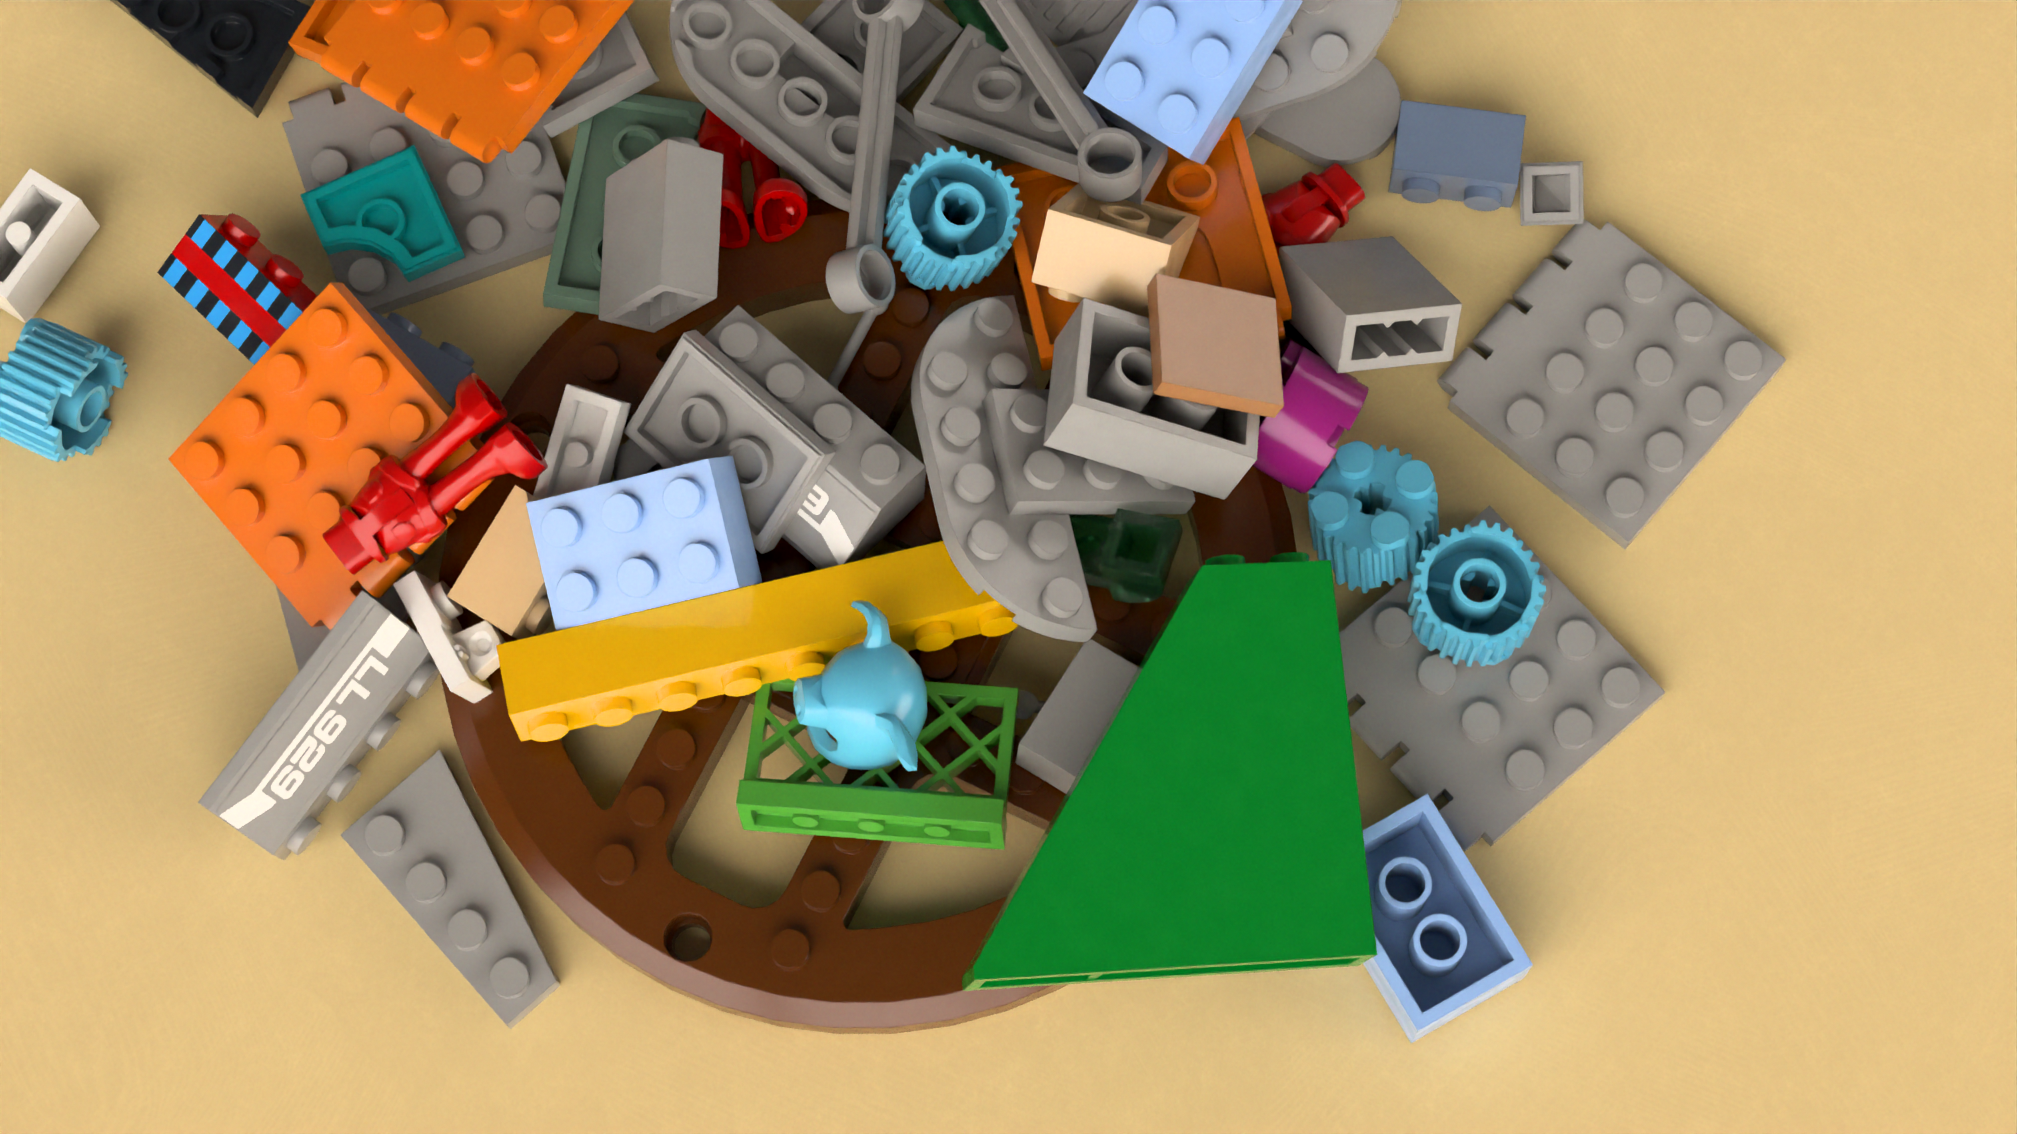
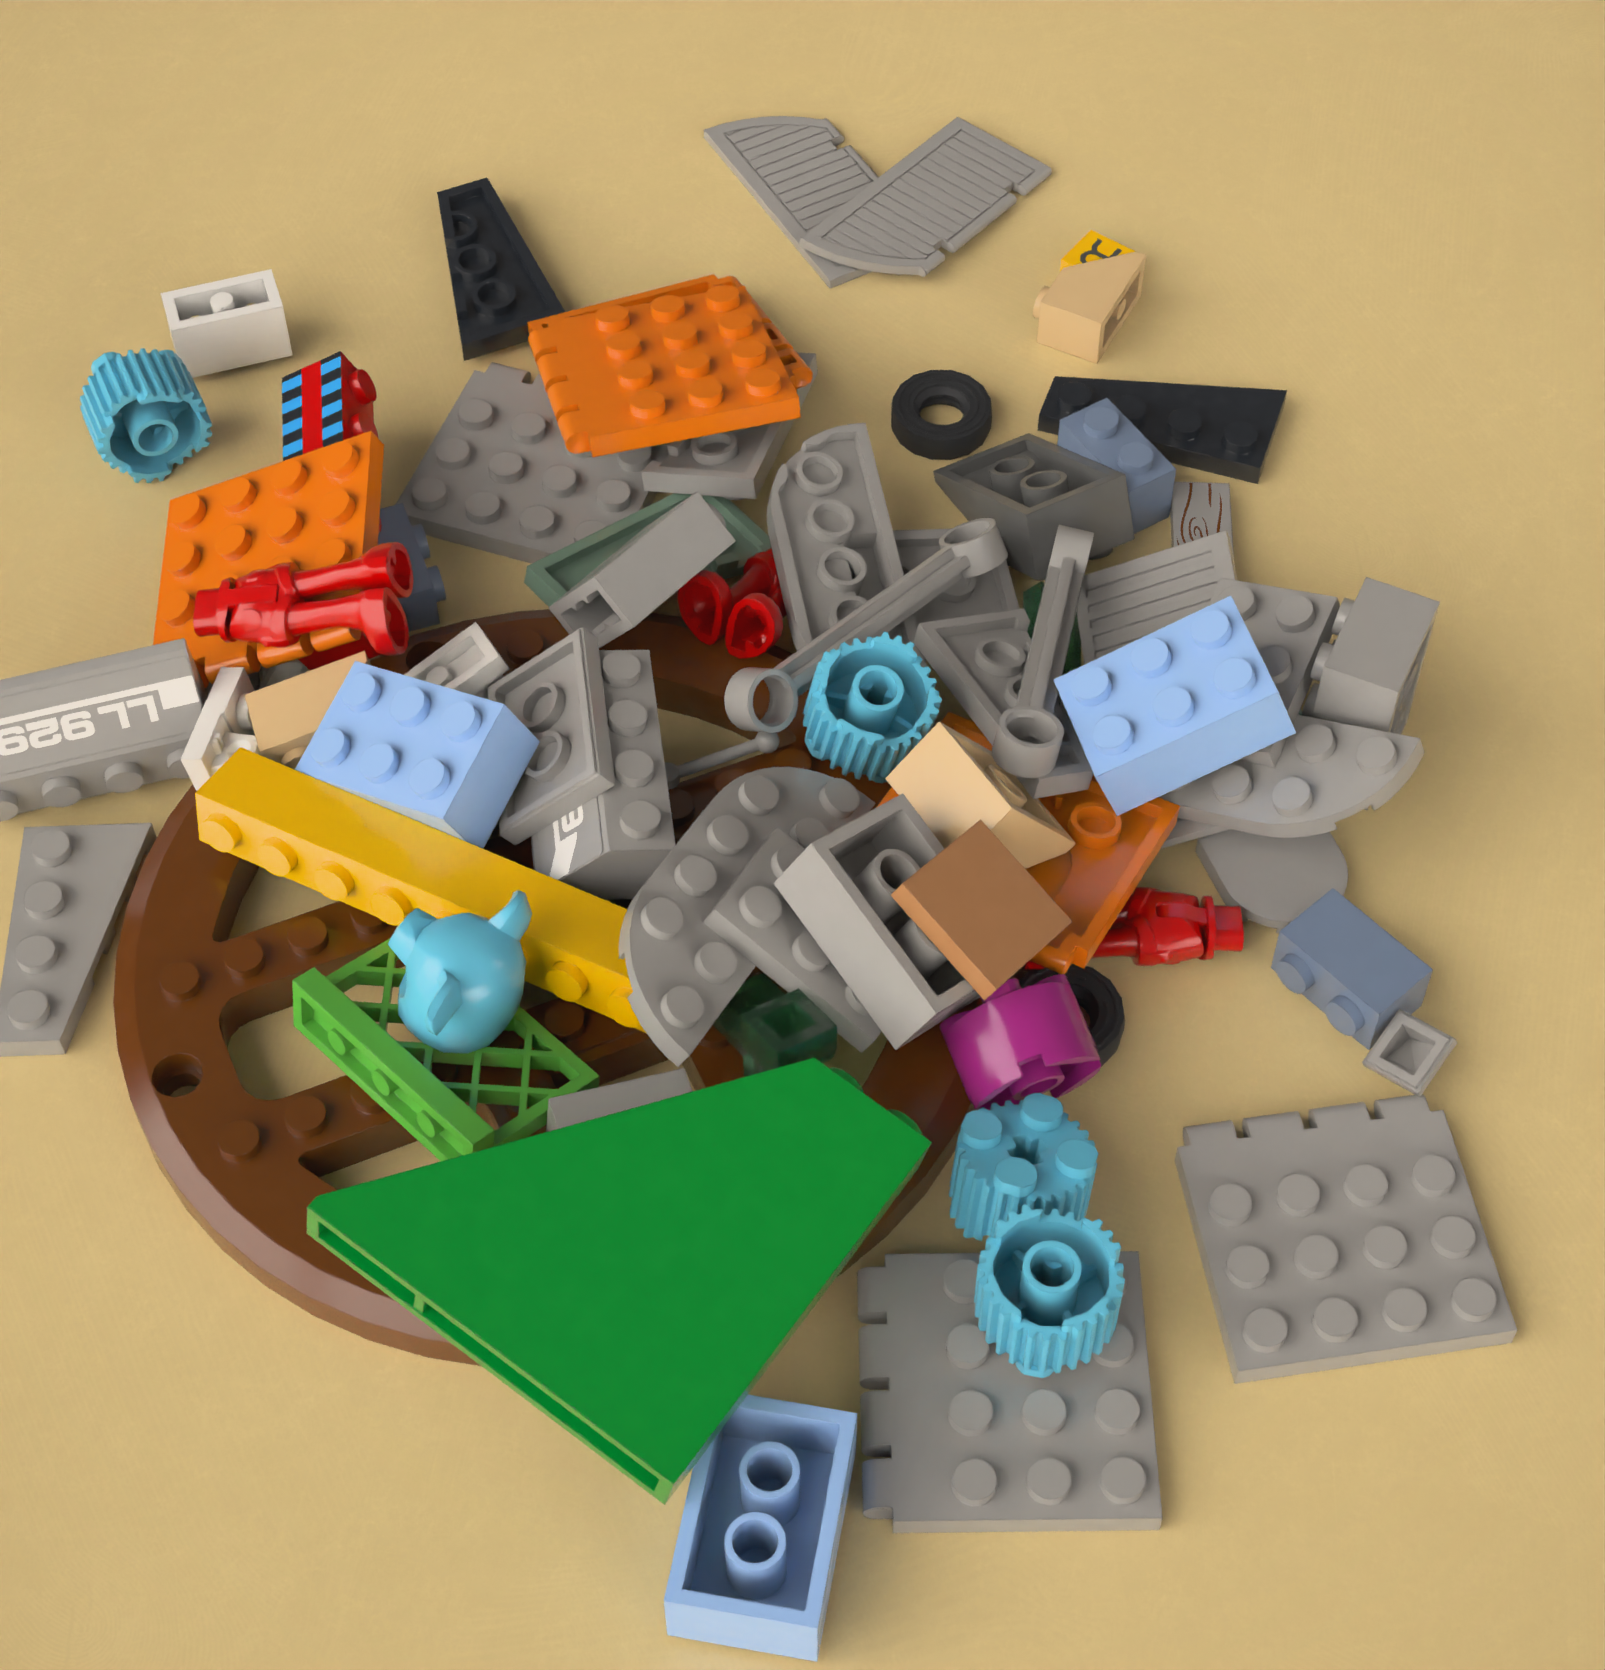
camera: 35 degrees right, 20 degrees down
teal tile [300,145,465,282] -> none
light grey brick [1278,236,1462,373] -> none

